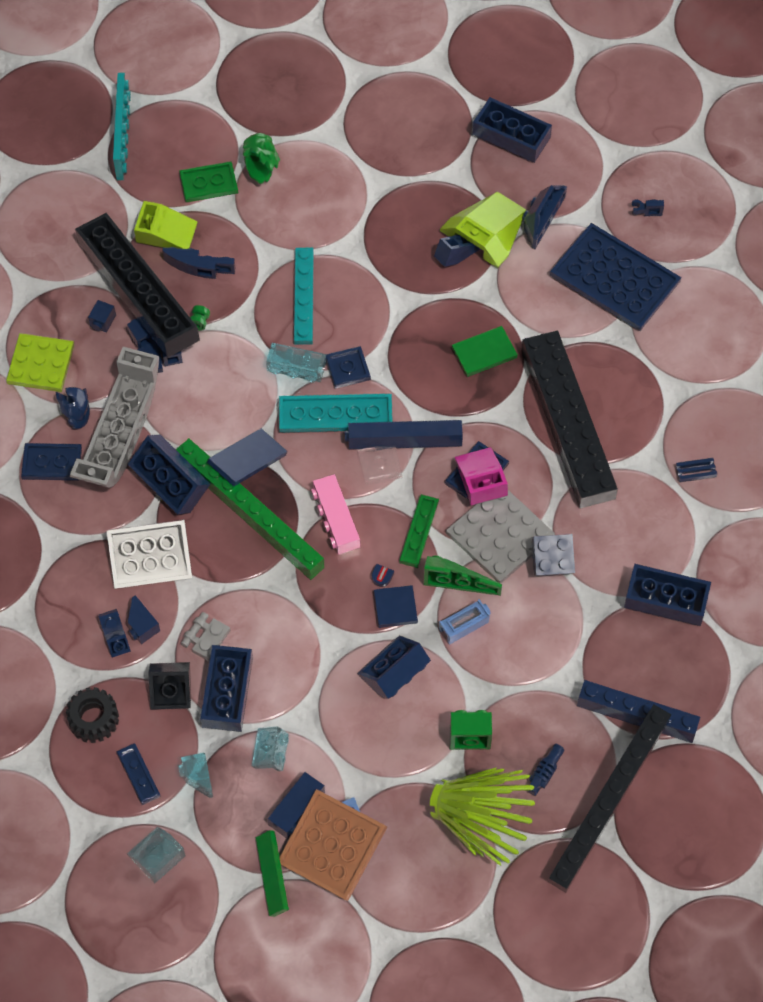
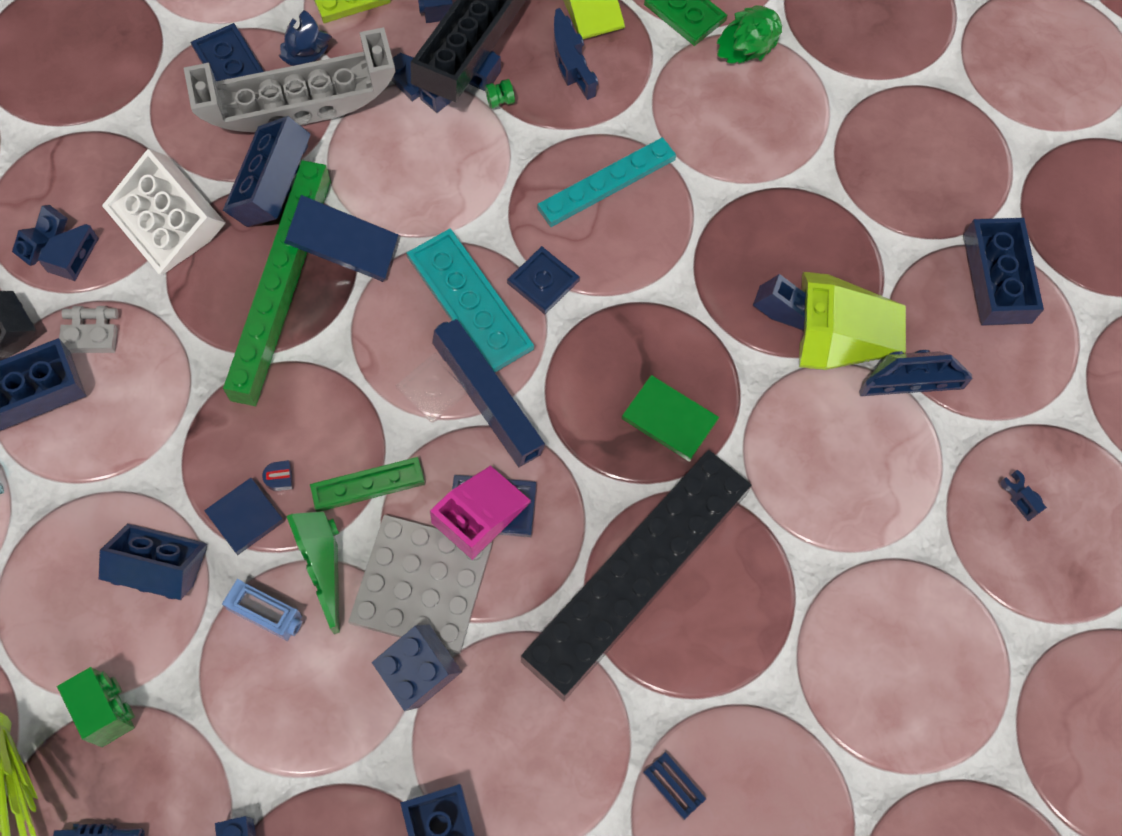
camera: 55 degrees right, 5 degrees up
clear light blue brick [266,343,326,382] -> none
bright pink brick [311,474,360,554] -> none
dark blue plate [550,223,682,331] -> none

